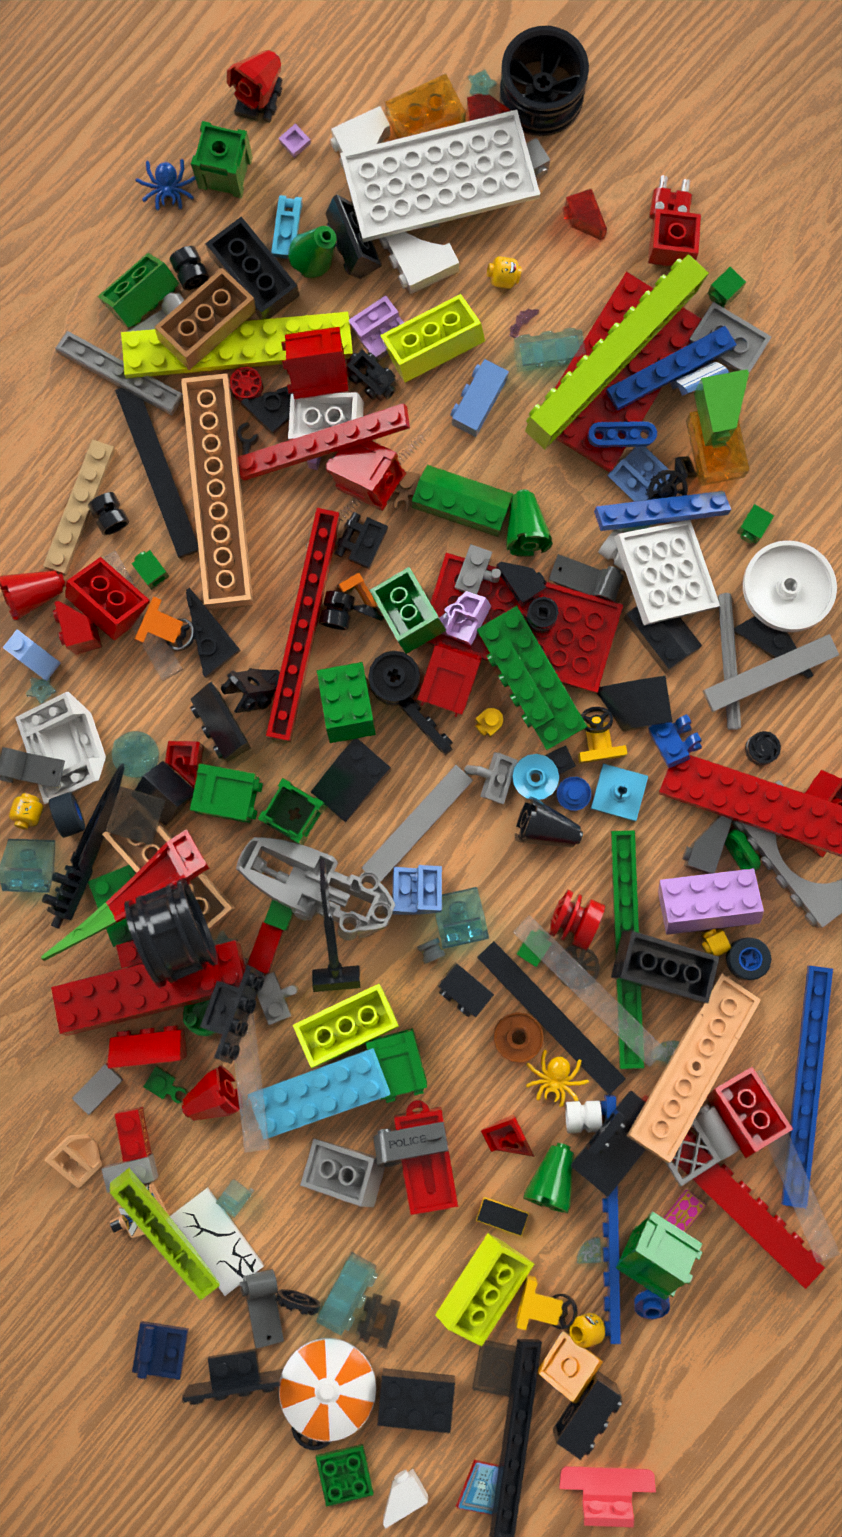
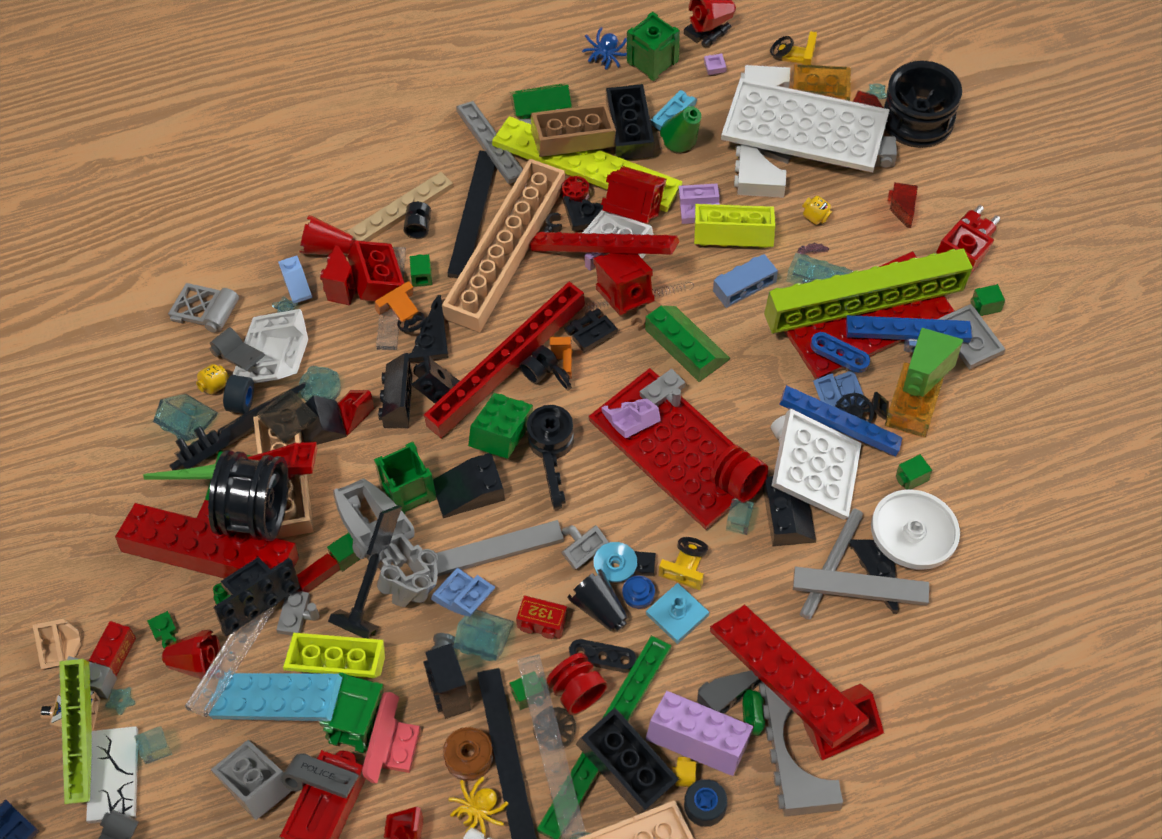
camera: 30 degrees right, 25 degrees down
light grey tile [72,1063,123,1115] -> none
red slope [107,1025,187,1068] -> none
black wheel [169,246,209,290] -> none
green container [190,763,263,824] -> none
black slope [325,195,382,279] -> none
black brick [346,349,396,401] -> none
green brick [369,567,447,654] -> none
red container [417,642,483,717] -> none
yellow plate [475,708,503,738] -> none
green plate [477,606,587,750] -> none
black slope [496,561,547,607] -> none
green cone [506,489,553,557] -> none
black wheel [526,597,559,633] -> none
dark grey door [548,554,624,602] -> none
black slope [597,676,673,731] -> none
blue plate [648,714,702,769] -> none
black wheel [745,731,781,765] -> none
none -> clear light blue plate [105,687,135,715]
none -> coral plate [362,692,420,784]
none -> red brick [516,595,568,639]
none -> black plate [569,639,636,673]
none -> red wheel [710,445,769,503]
none -> clear light blue panel [726,498,754,535]
none -> yellow piece [770,31,817,72]

